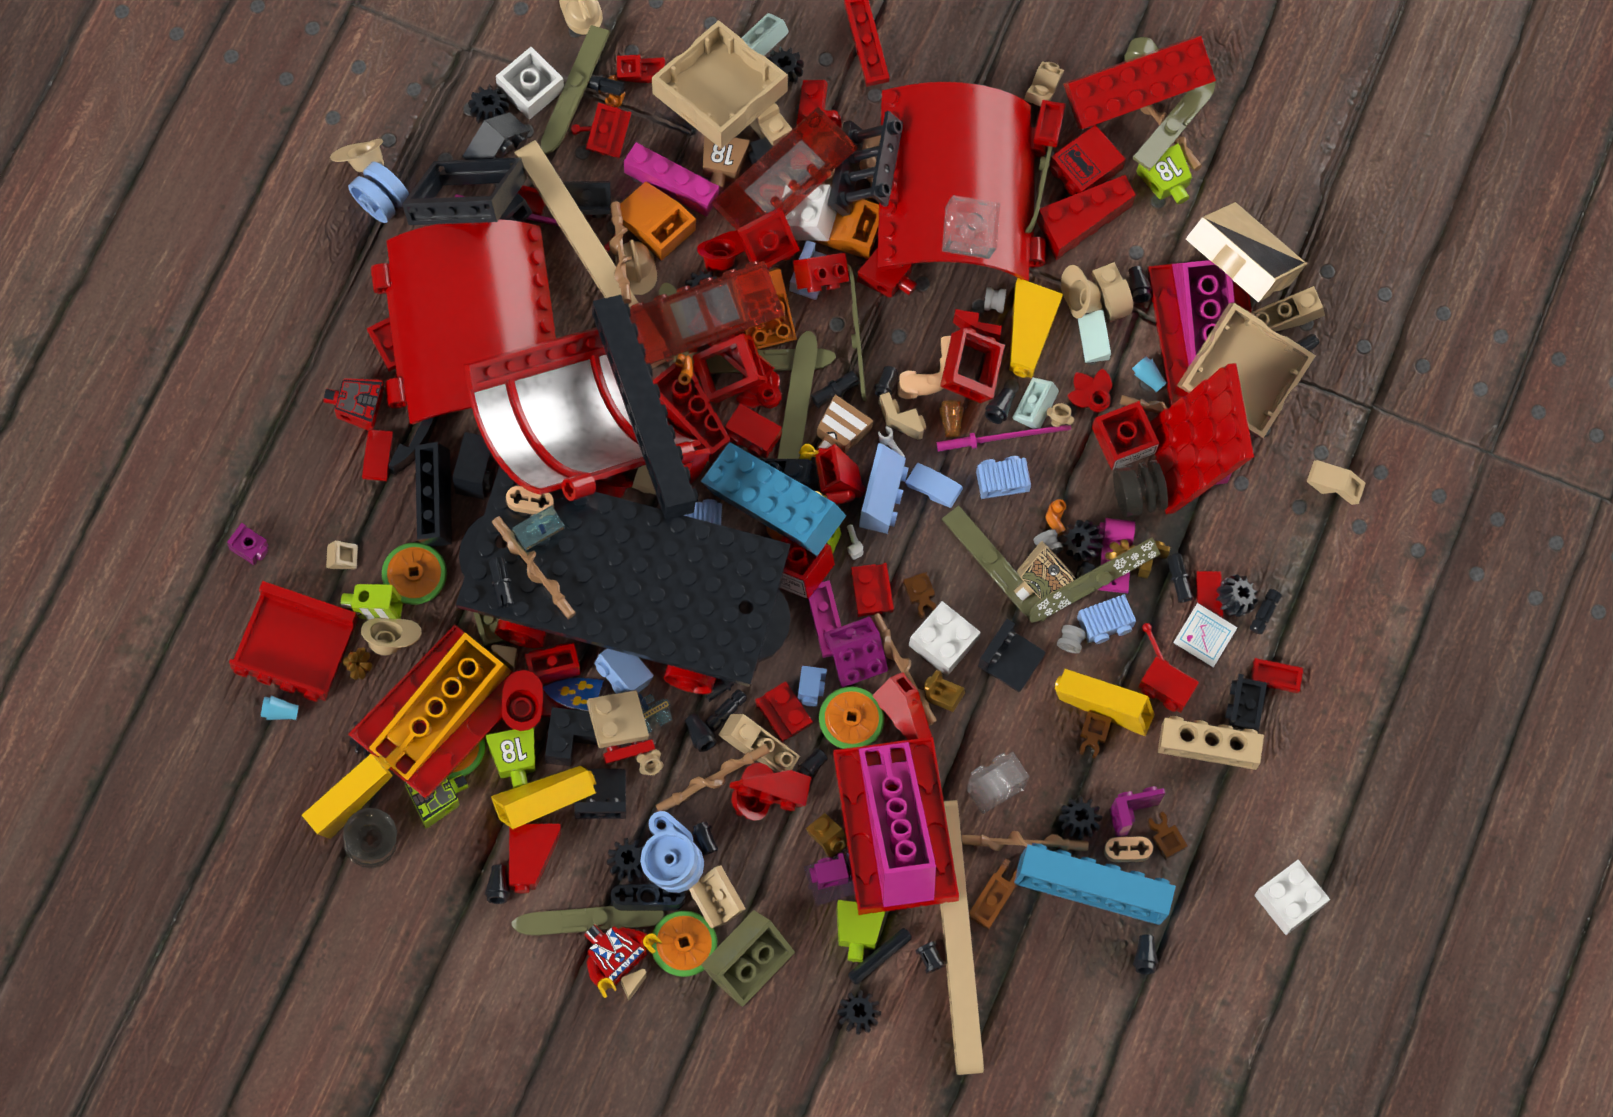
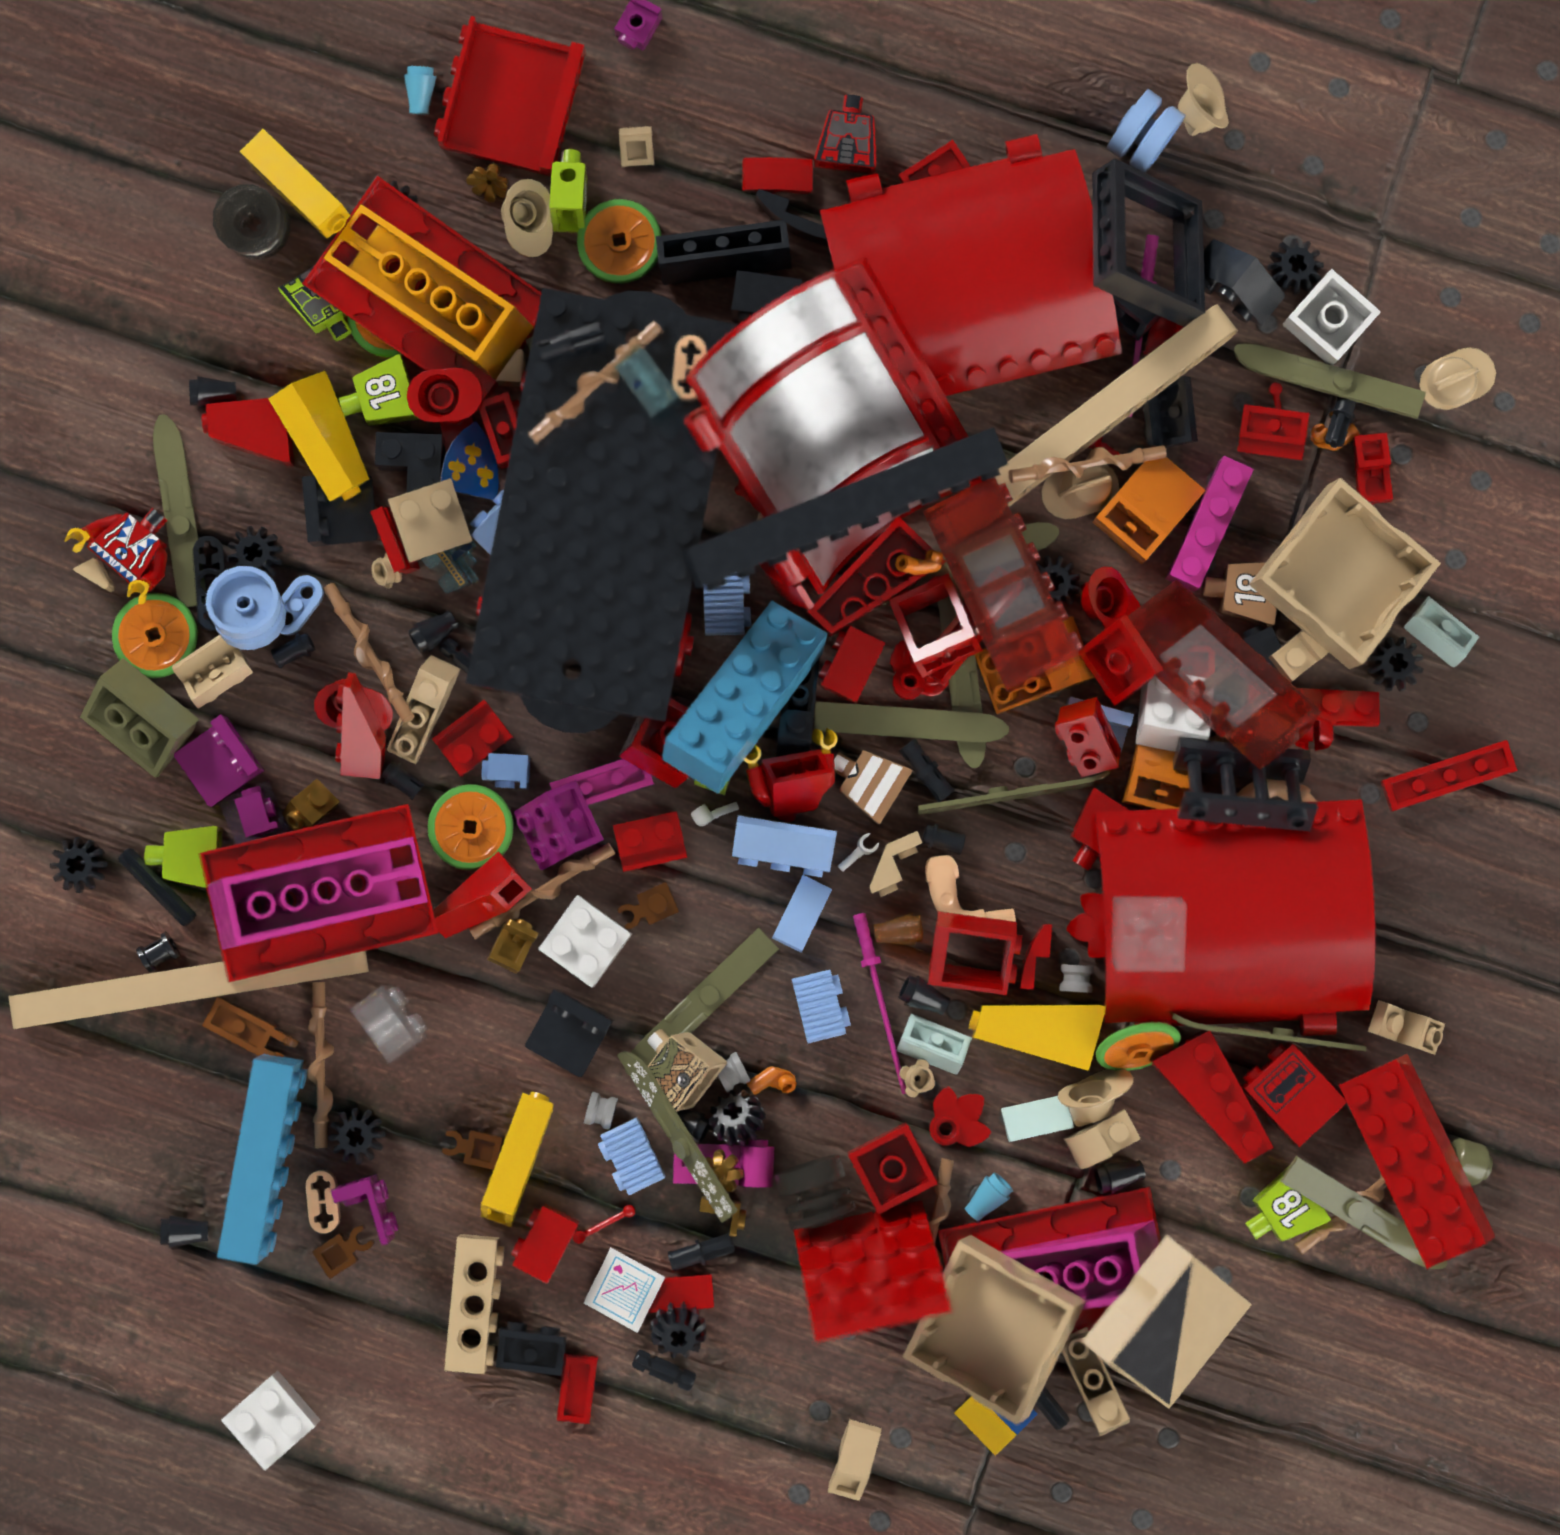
camera: 90 degrees right, 15 degrees up
red tile [1033,100,1066,147] -> none
none -> magenta bracket [174,715,265,807]
none -> yellow sticker [954,1396,1038,1456]
none -> red plate [1066,893,1106,958]
none -> orange wheel [1096,1023,1181,1071]

